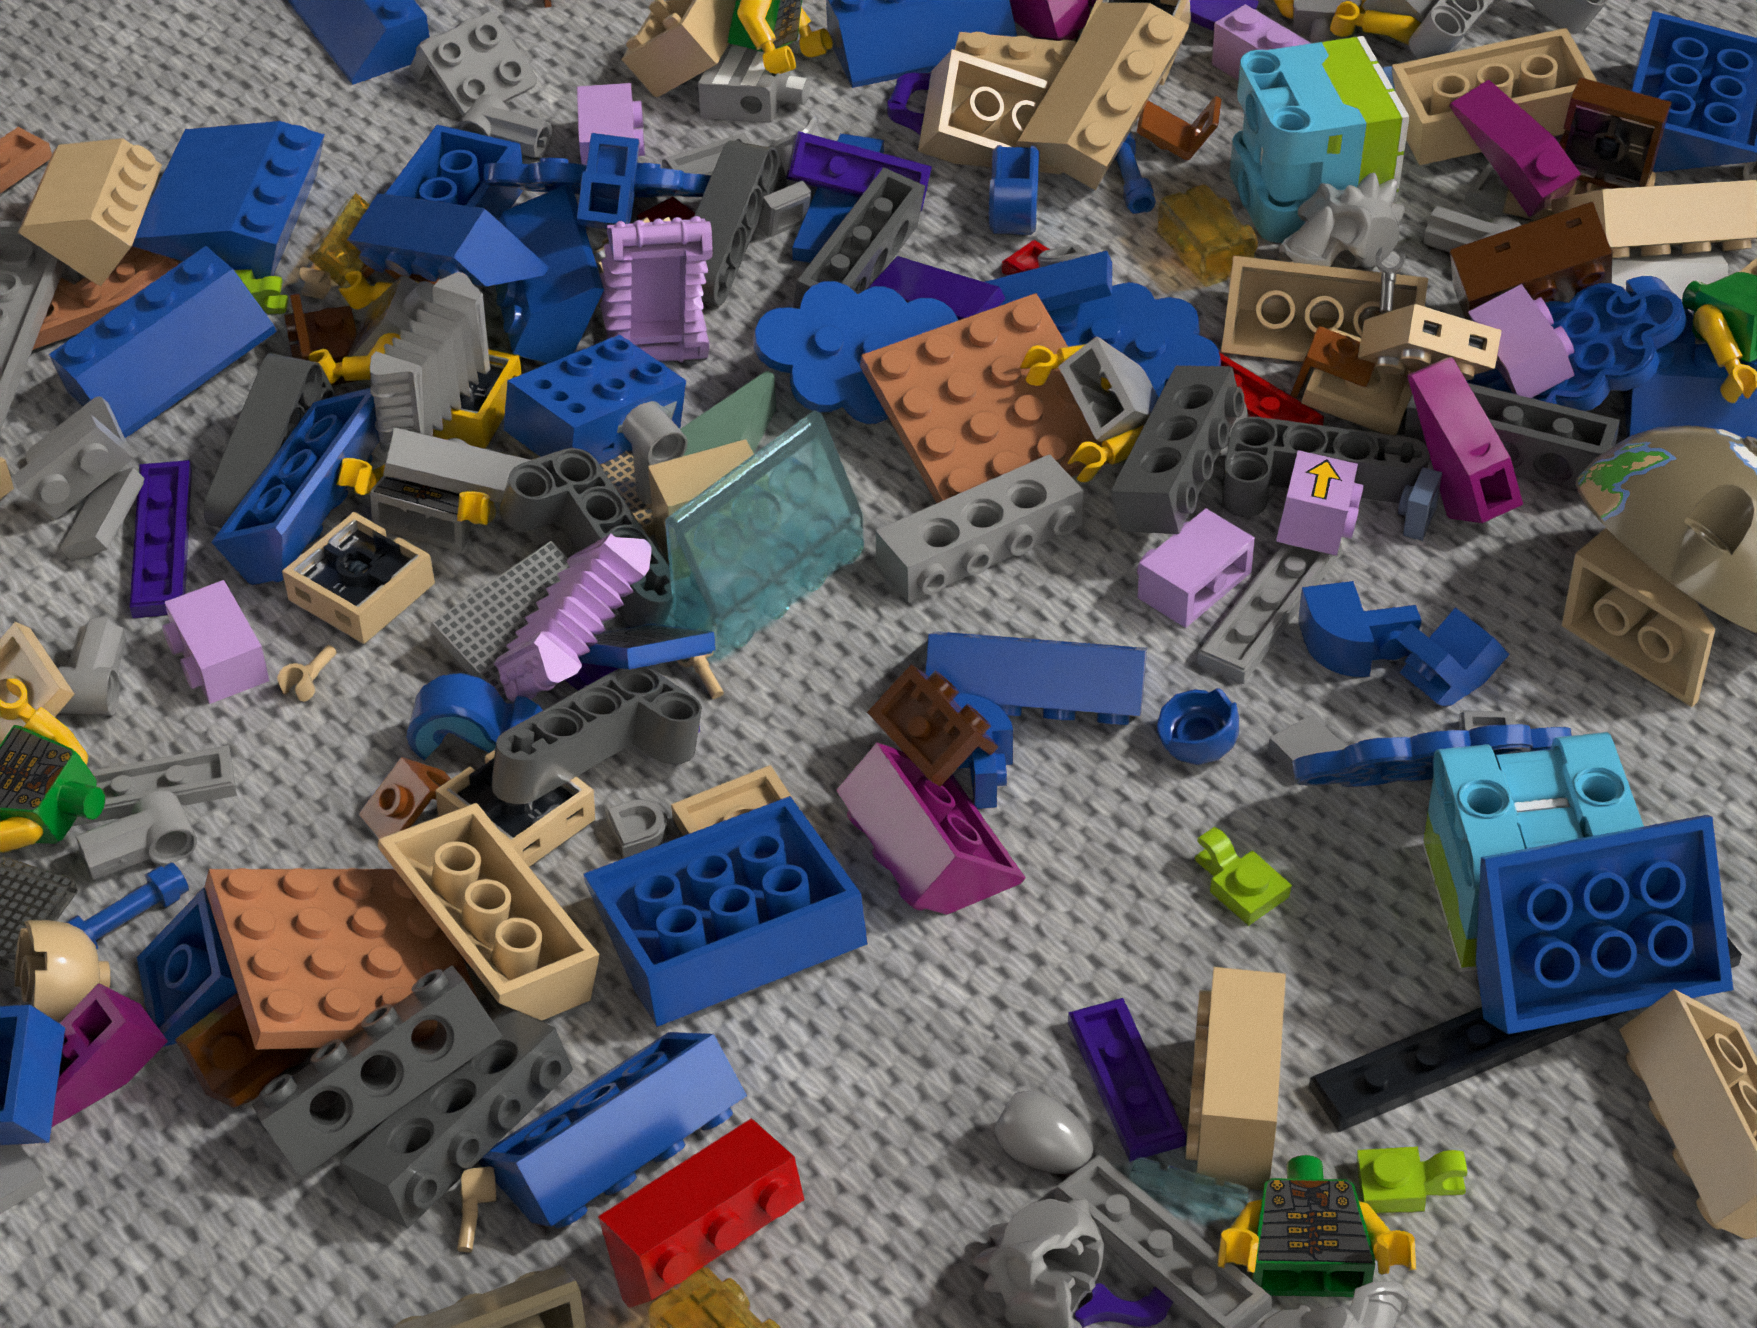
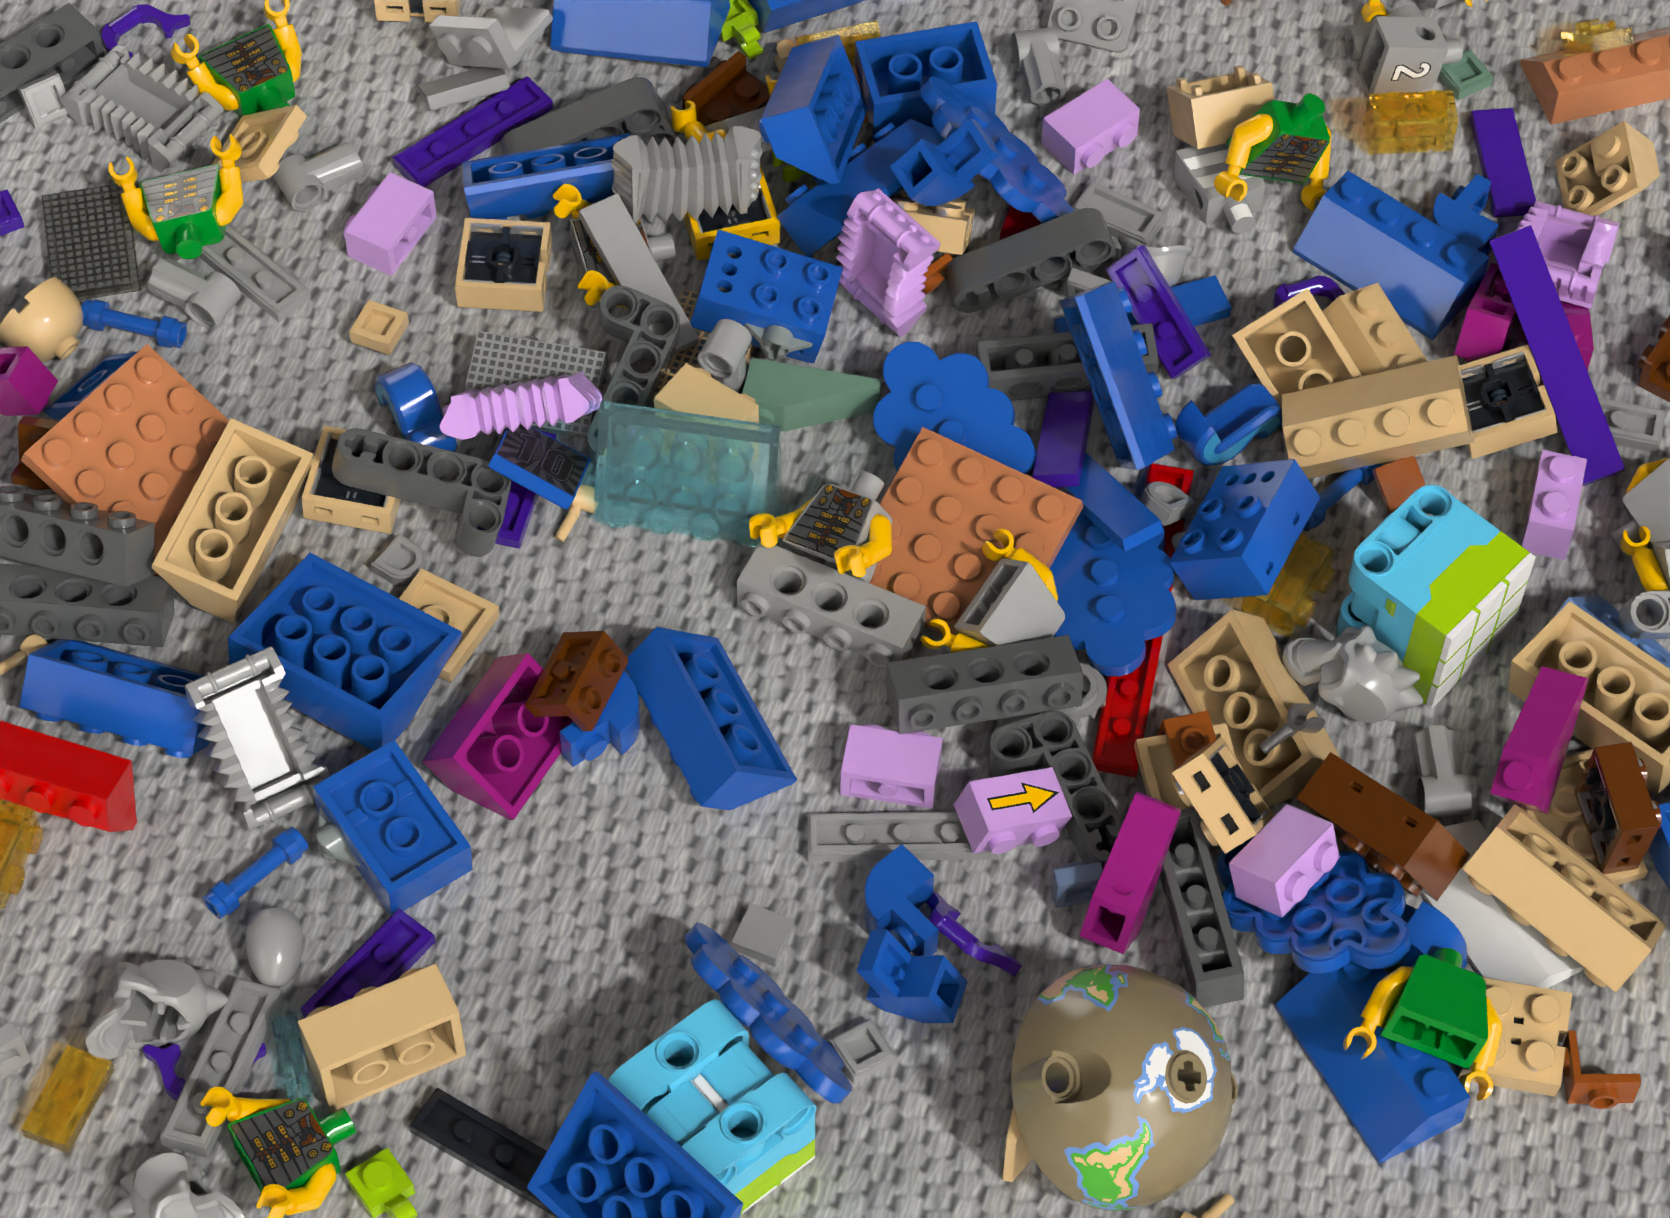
camera: 55 degrees right, 10 degrees up
tan hand [277,645,337,702] -> none
dark orange bracket [359,757,451,839] -> none
blue hair [1157,688,1239,765] -> none
lime plate [1195,827,1292,926] -> none
none -> light grey piece [184,646,330,831]
none -> blue bar [202,826,309,919]
none -> blue piece [313,740,473,916]
none -> tan plate [349,300,409,355]
none -> torso [749,471,892,583]
none -> dark purple helmet [926,892,1022,976]
none -> blue slope [1059,281,1178,470]
none -> blue piece [1169,459,1320,600]

